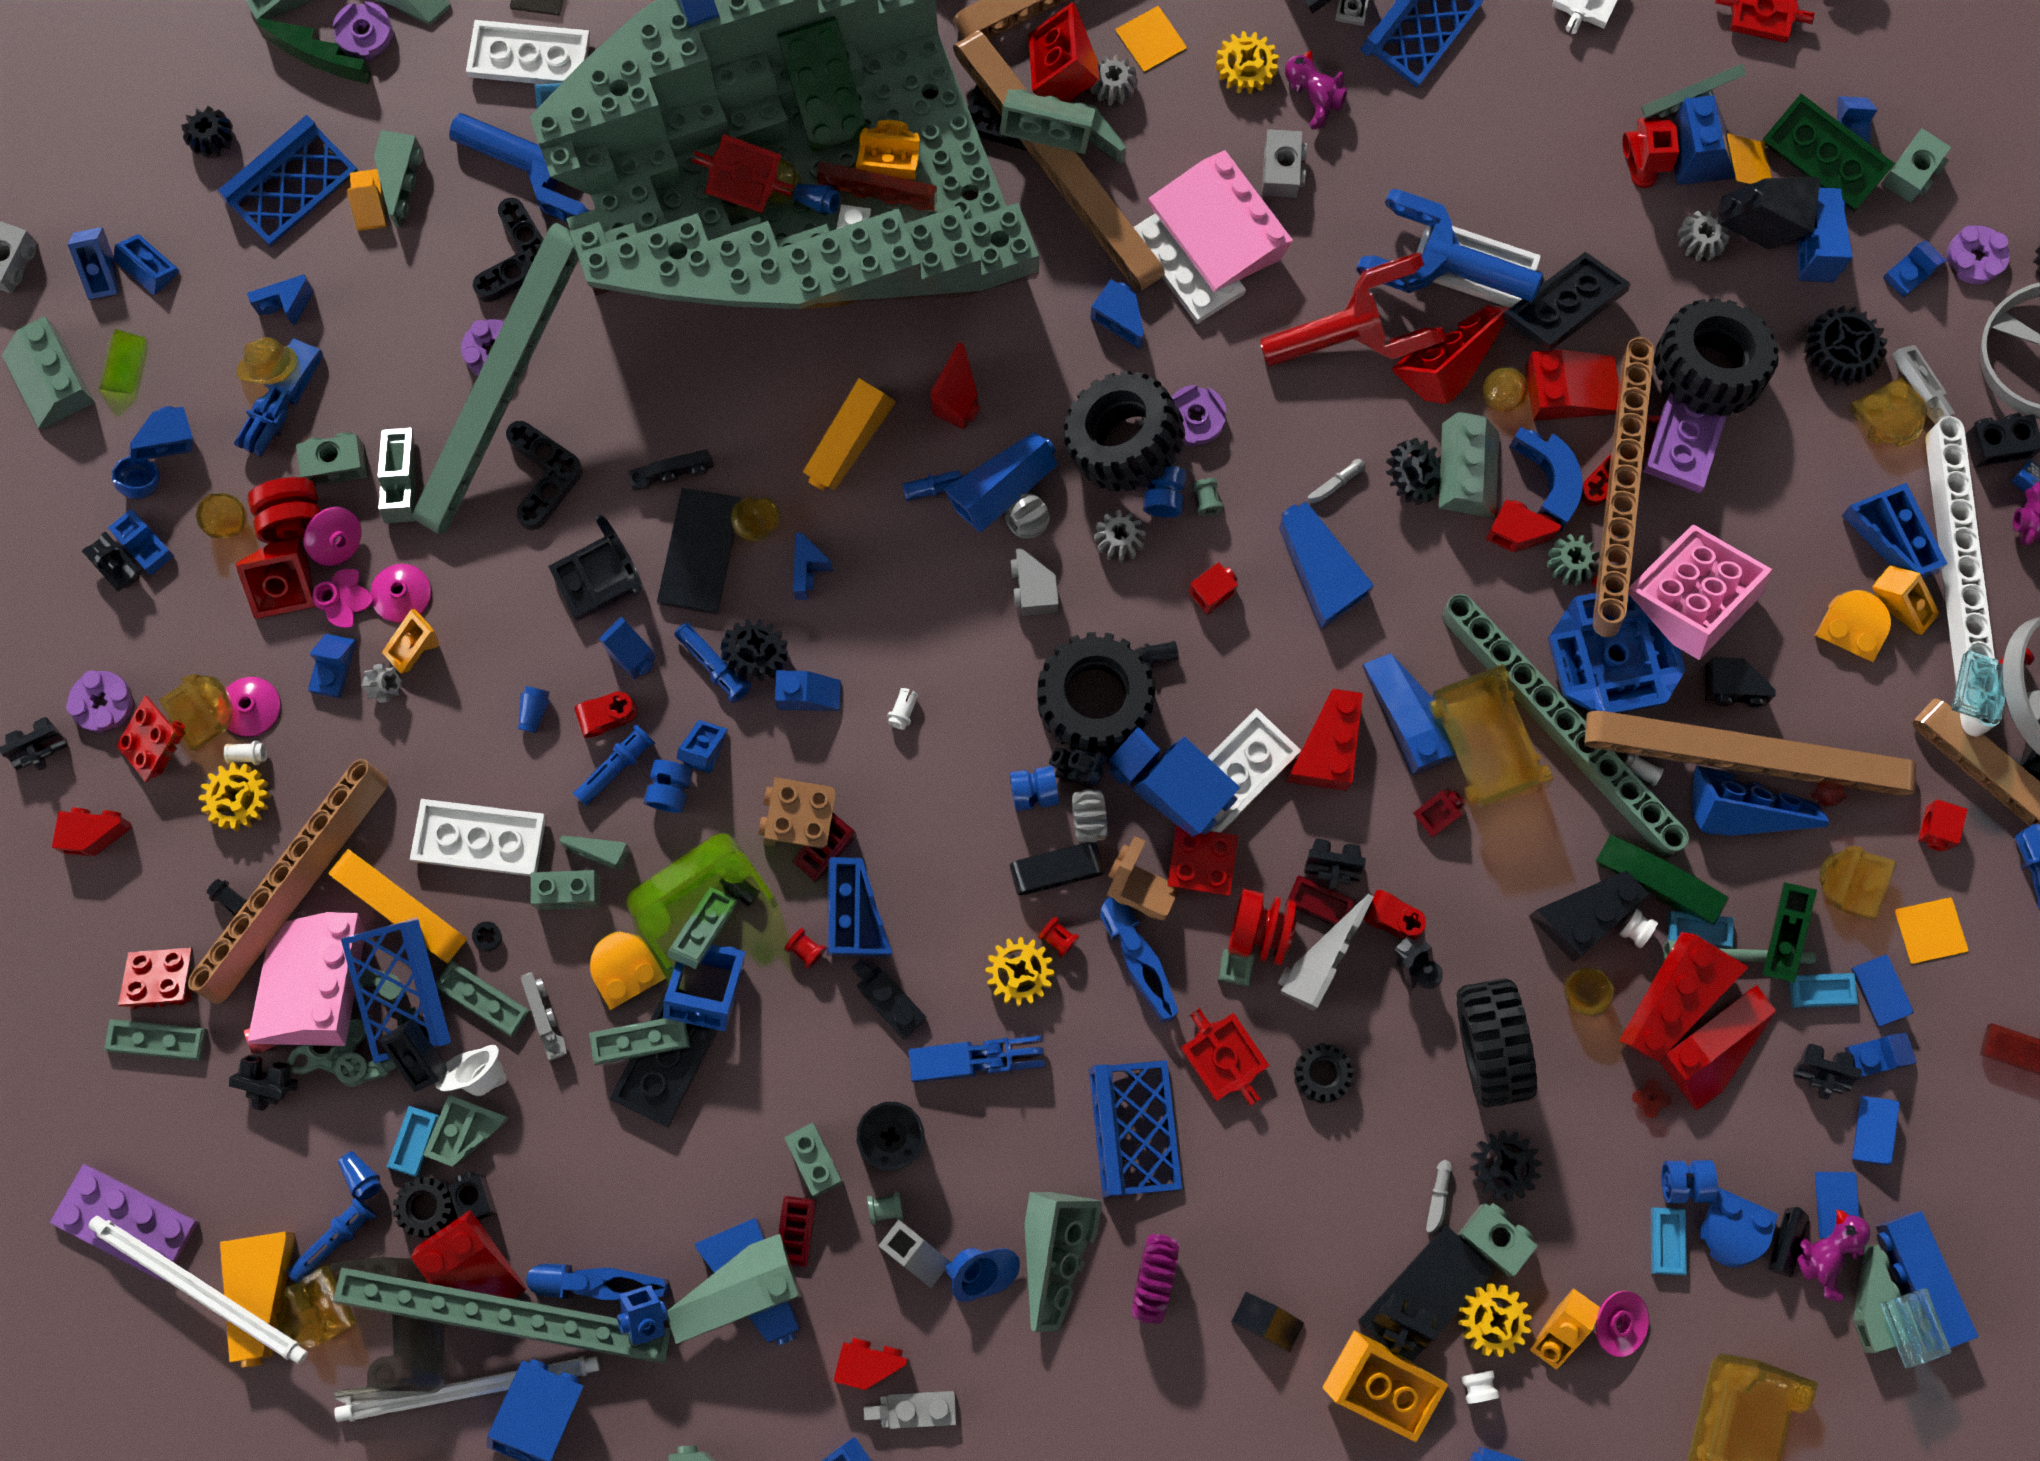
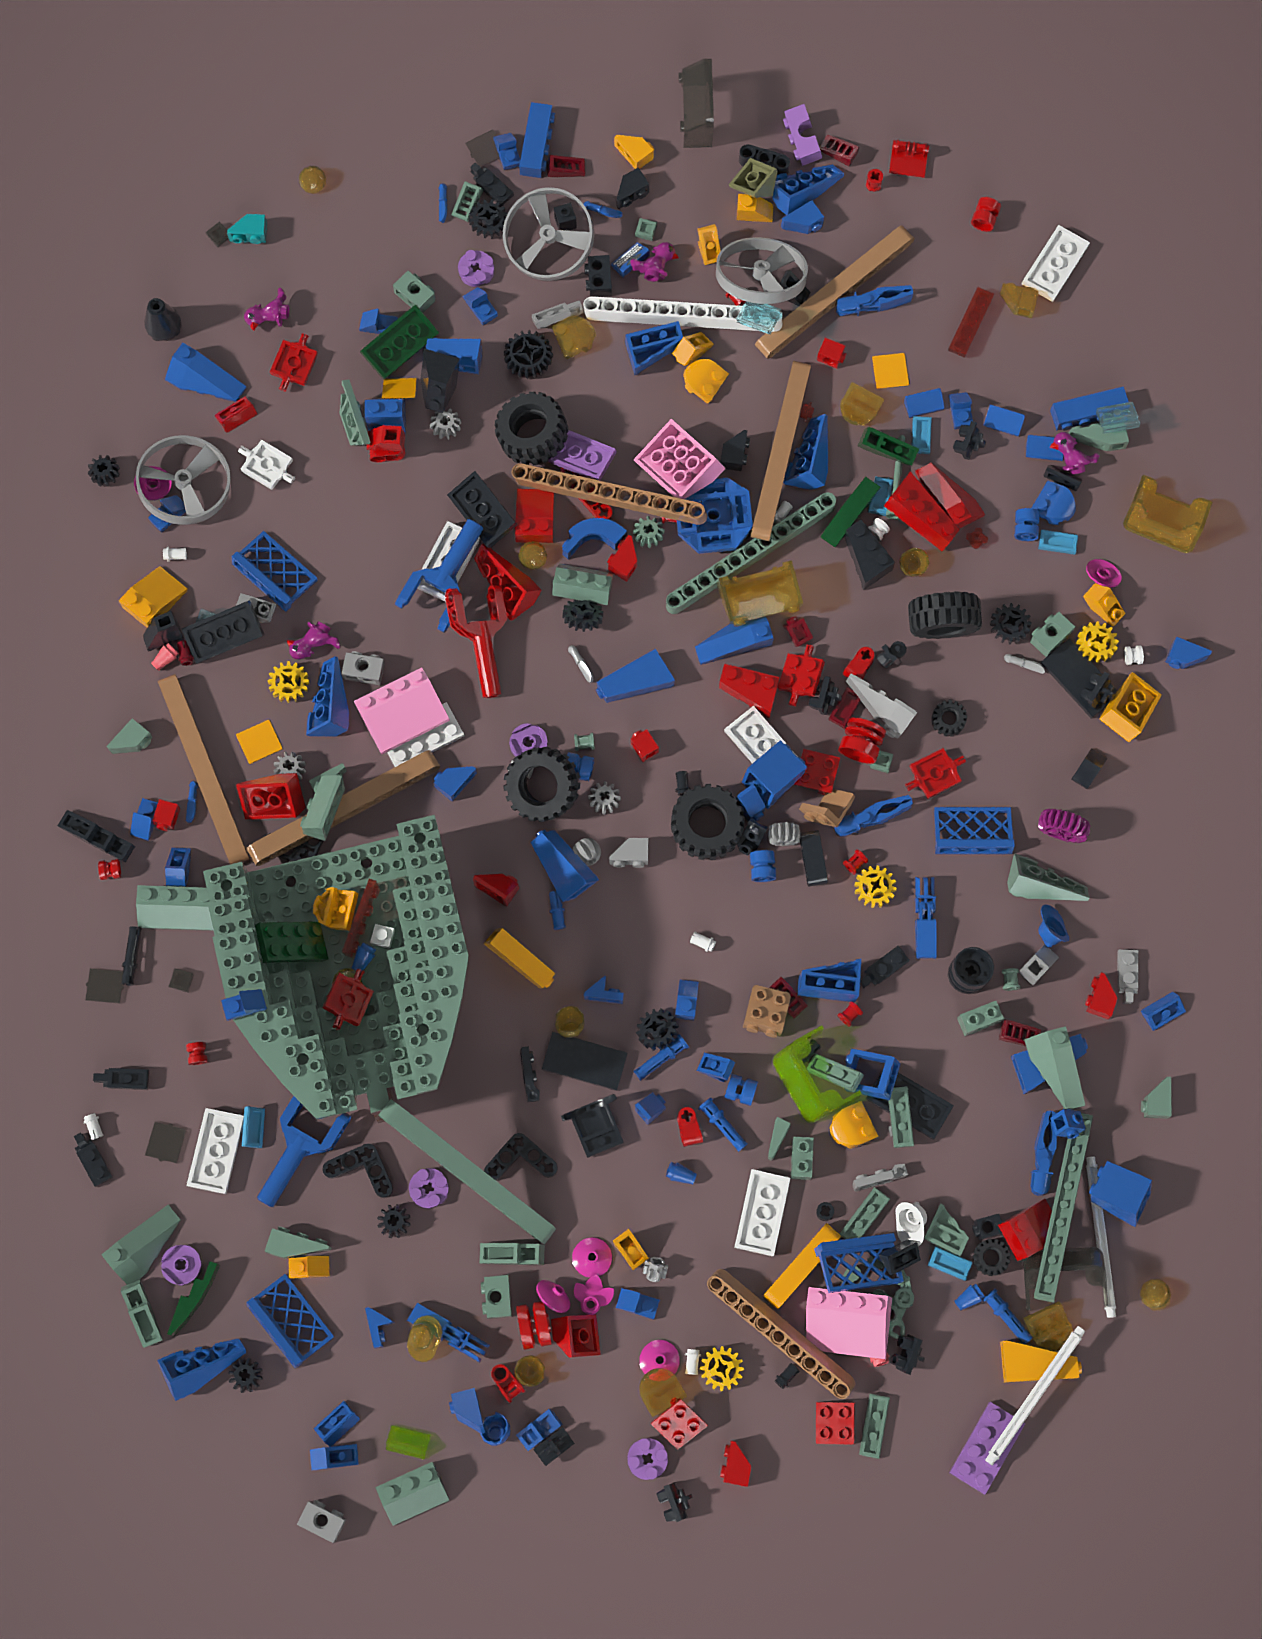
camera: 85 degrees left, 0 degrees up
none -> blue wedge [157,1338,246,1401]
none -> blue wedge [306,656,349,737]
none -> black gear [377,1204,411,1238]
none -> red piece [491,1364,526,1404]
none -> red plate [777,644,825,706]

